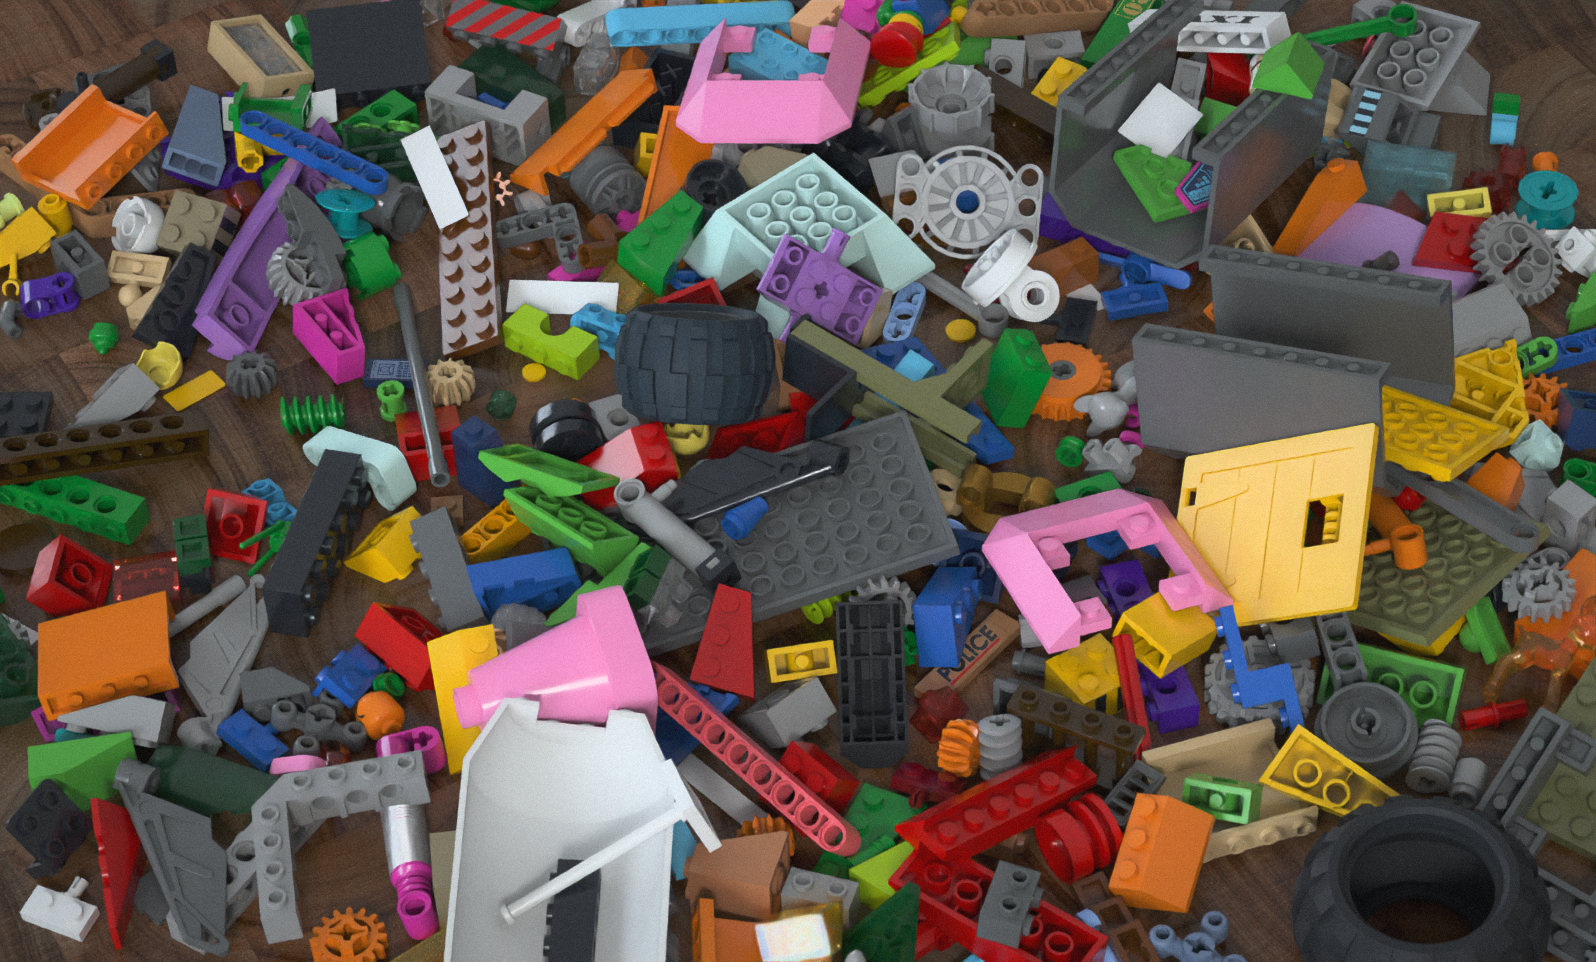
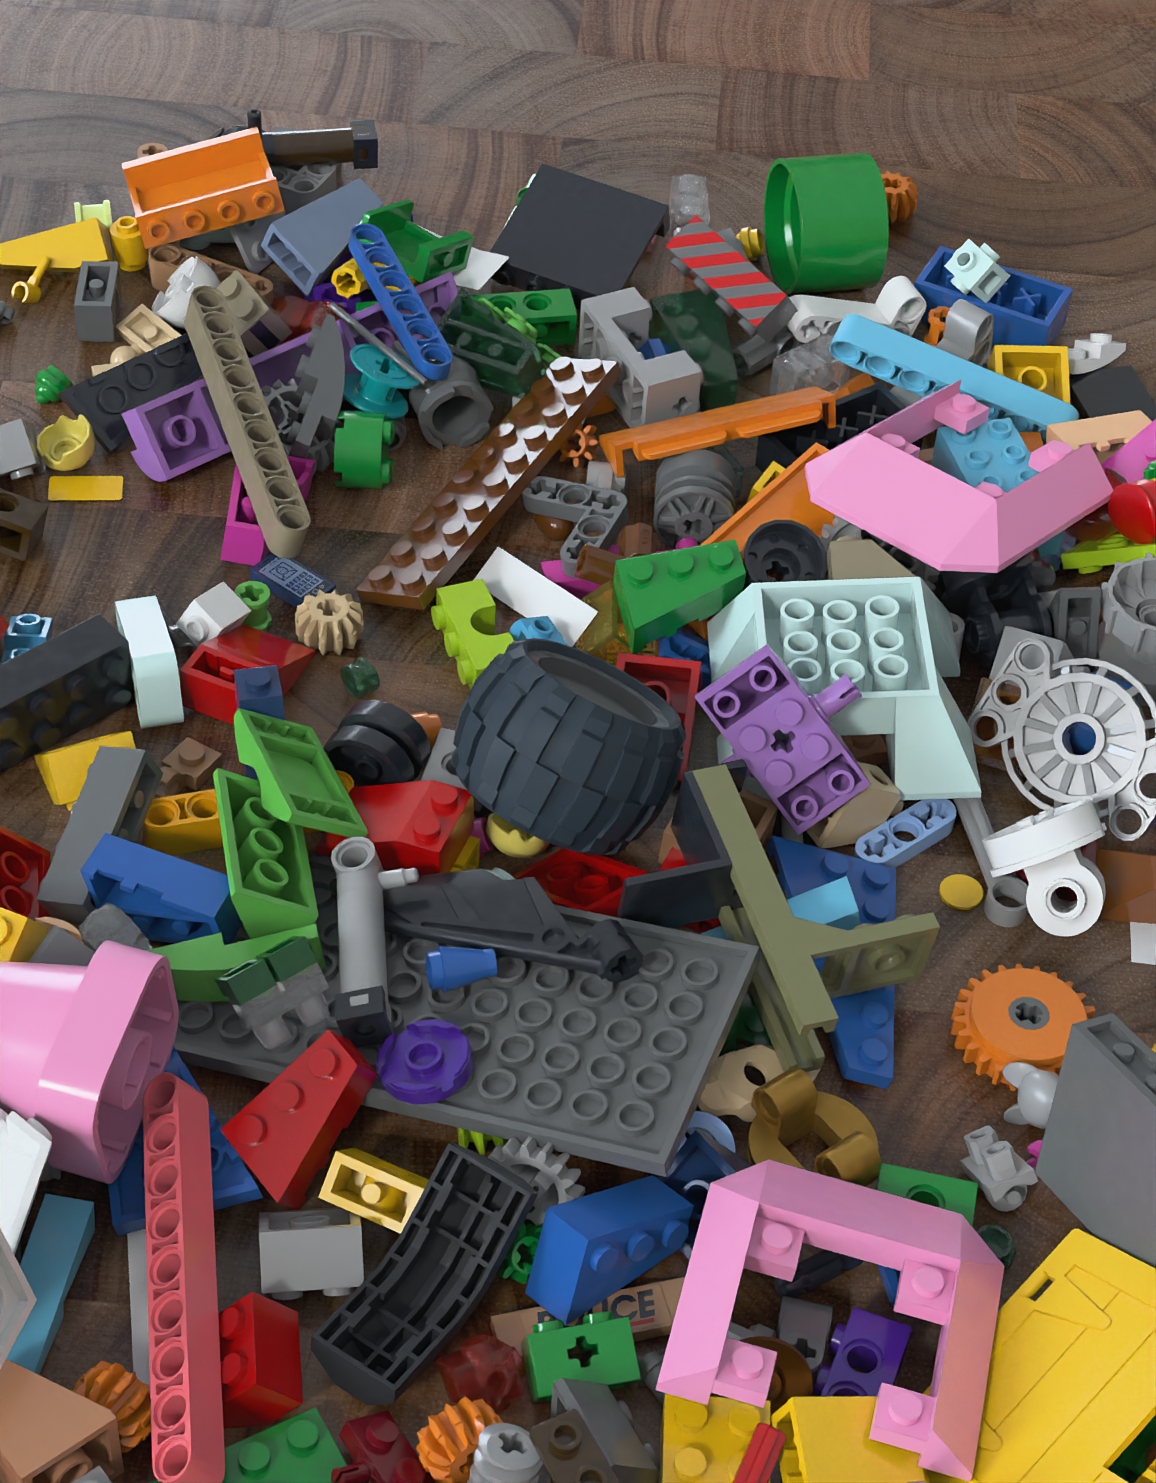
camera: 30 degrees right, 0 degrees up
dark purple piece [19,272,81,319] -> none
tan brick [207,14,314,98] -> none
dark grey gear [225,349,278,400] -> none
green piece [280,394,347,435] -> none
dark grey piece [392,283,450,488] -> none
white sticker [401,126,469,229] -> none
yellow piece [522,363,546,382] -> none
green brick [981,328,1053,428] -> none
black plate [1040,297,1098,349] -> none
green bush [1055,436,1086,467] -> none
none -> white brick [176,581,251,647]
none -> dark tan beam [184,285,311,558]
none -> dark grey axle [329,302,429,386]
none -> dark purple tile [376,1019,474,1104]
none -> green brick [521,1311,641,1404]

